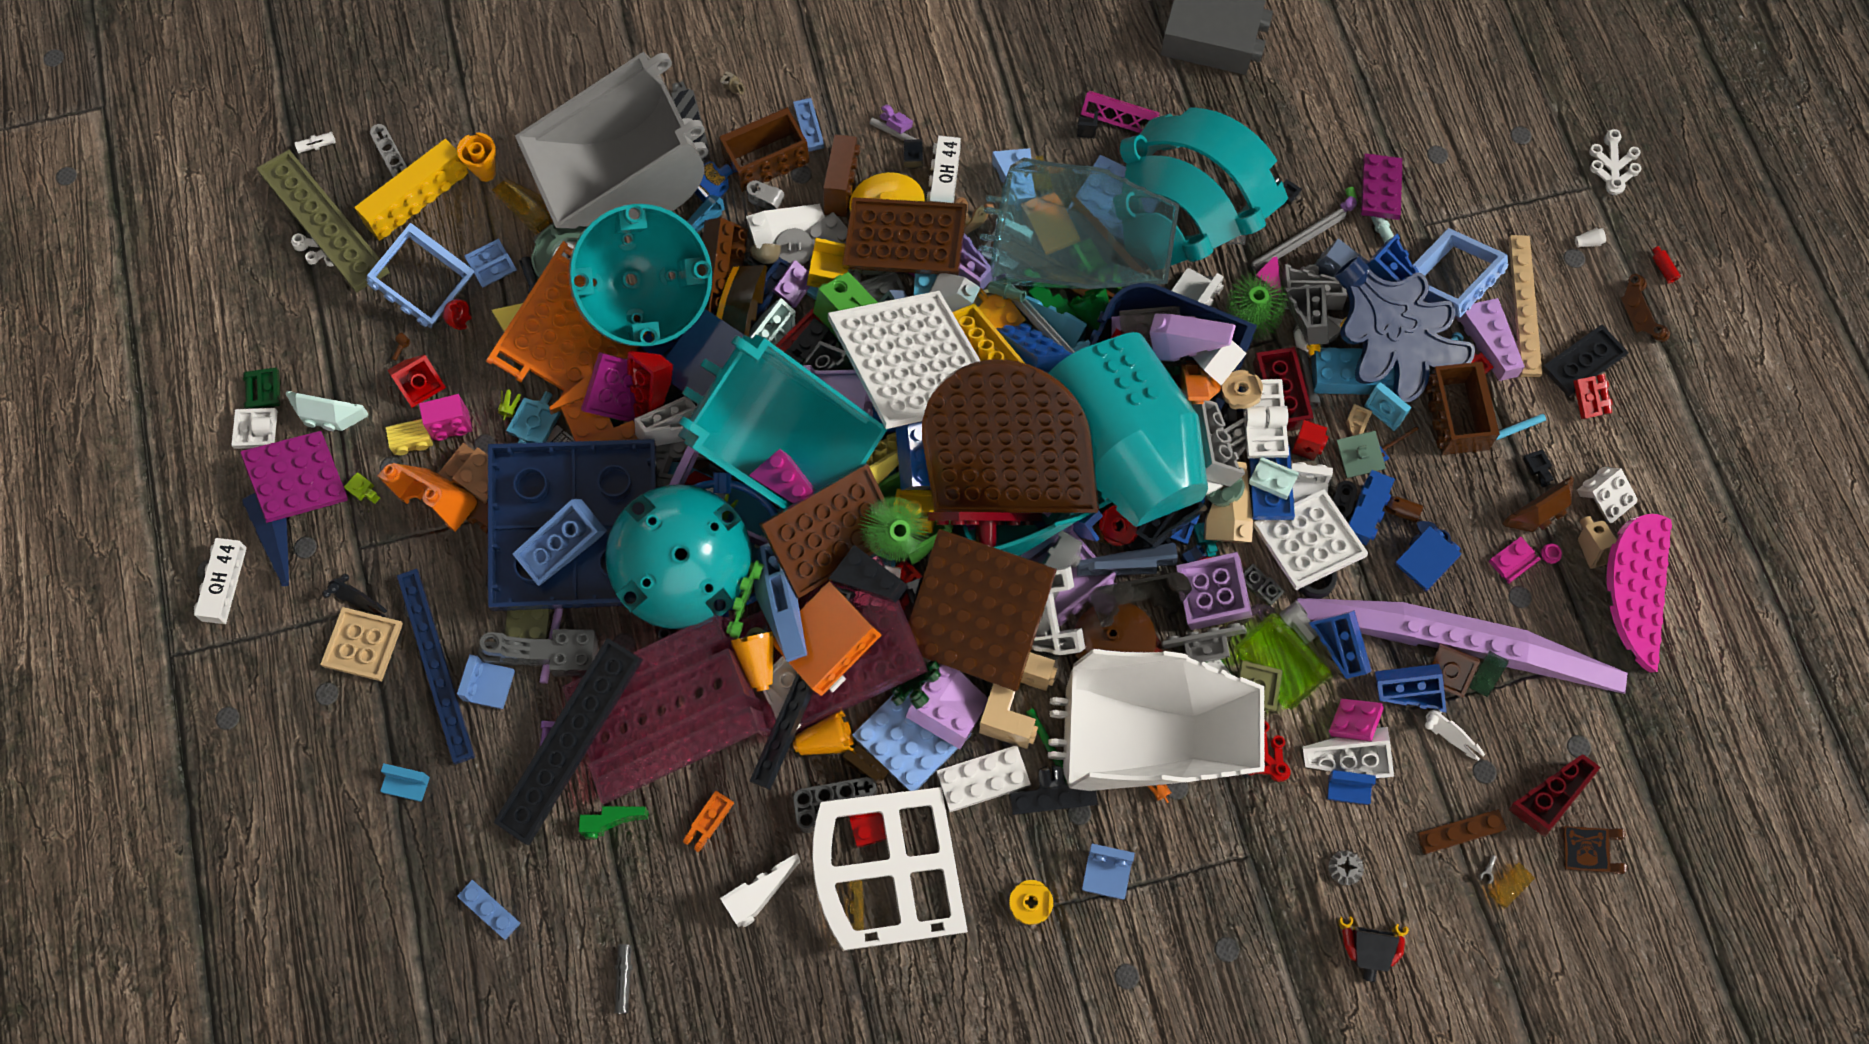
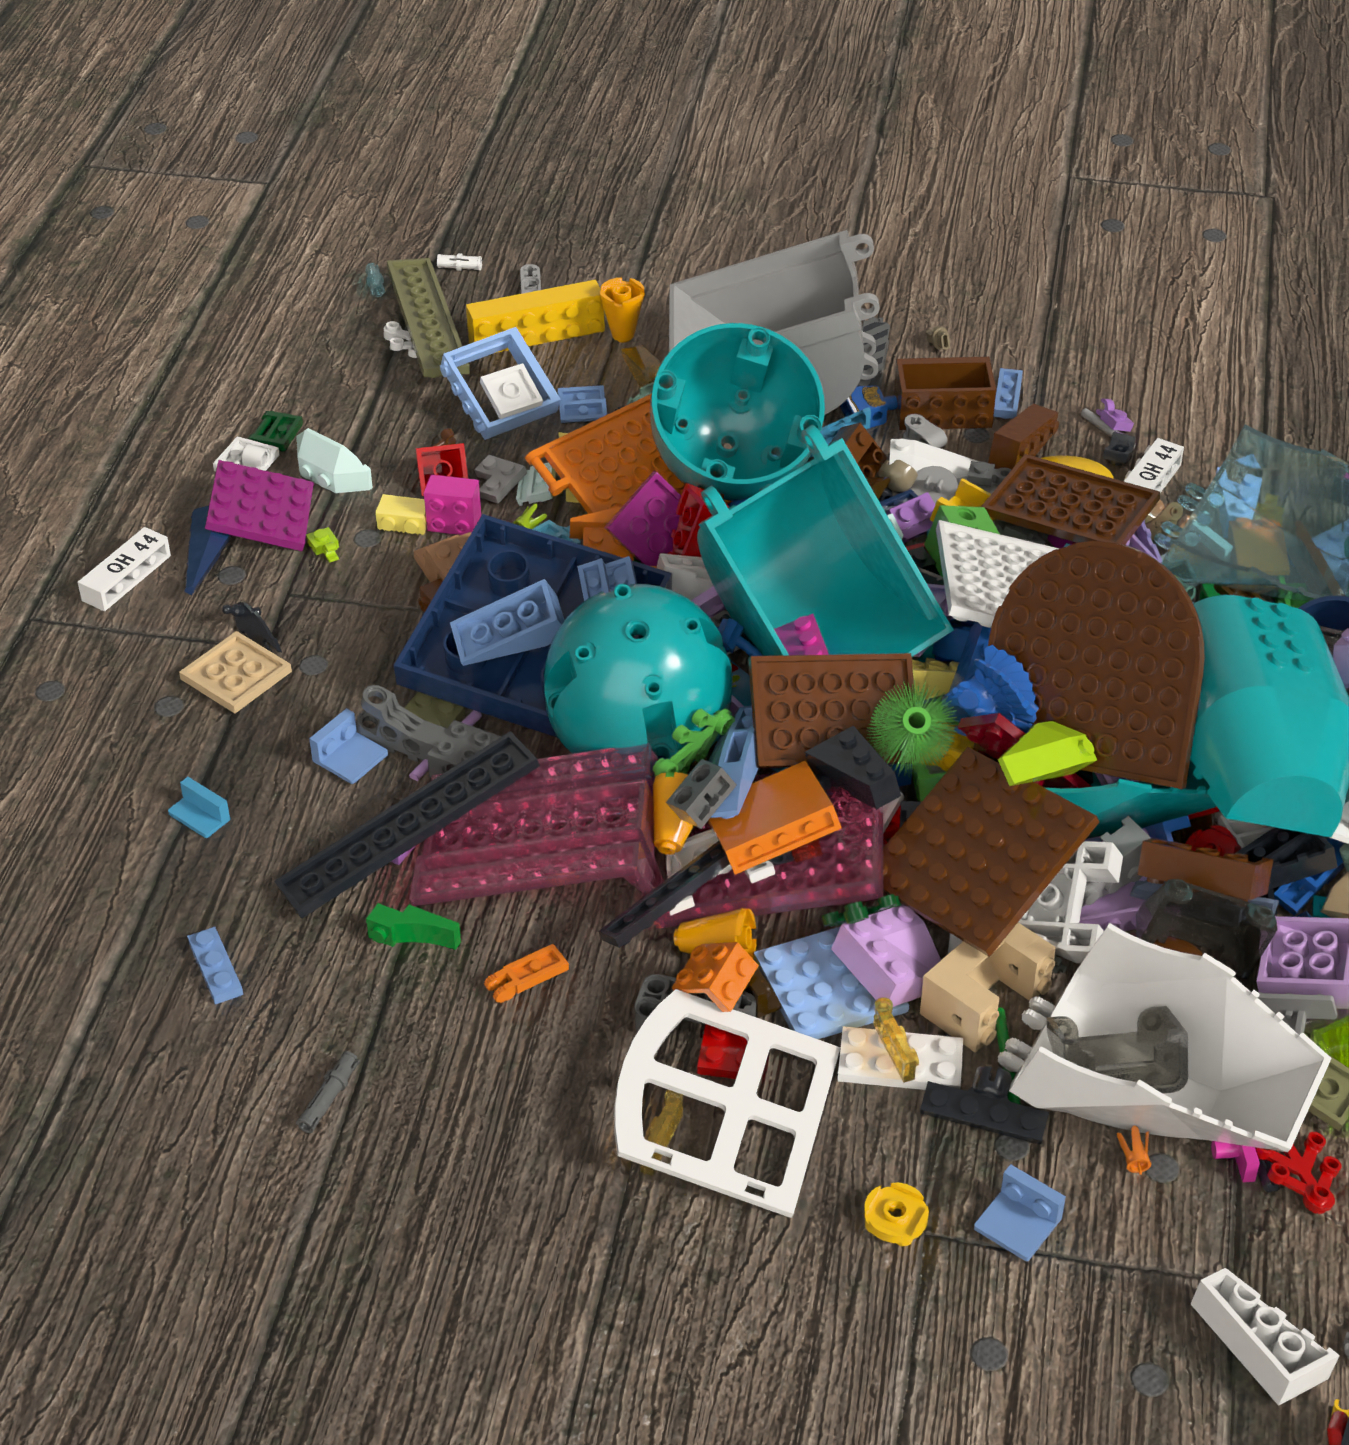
camera: 25 degrees right, 25 degrees down
orange windscreen [378,463,477,532] -> none
dark blue plate [397,569,475,765] -> none
red hair [443,299,471,330] -> none
white wedge [720,854,801,928] -> none
none -> clear light blue pin [365,263,385,297]
none -> light grey plate [474,455,527,503]
none -> white plate [480,363,543,419]
none -> light aqua plate [516,462,556,506]
none -> medium blue slope [577,556,637,601]
none -> dark grey brick [666,759,737,829]
none -> orange bracket [672,942,759,1012]
none -> clear yellow plate [873,997,919,1083]
none -> blue piece [942,645,1039,736]
none -> dark grey plate [967,461,1011,487]
none -> lime wedge [998,721,1097,786]
none -> clear smoke windscreen [1046,1006,1188,1094]
none -> reddish brown wedge [1137,838,1273,903]
none -> white wedge [1191,1268,1340,1406]

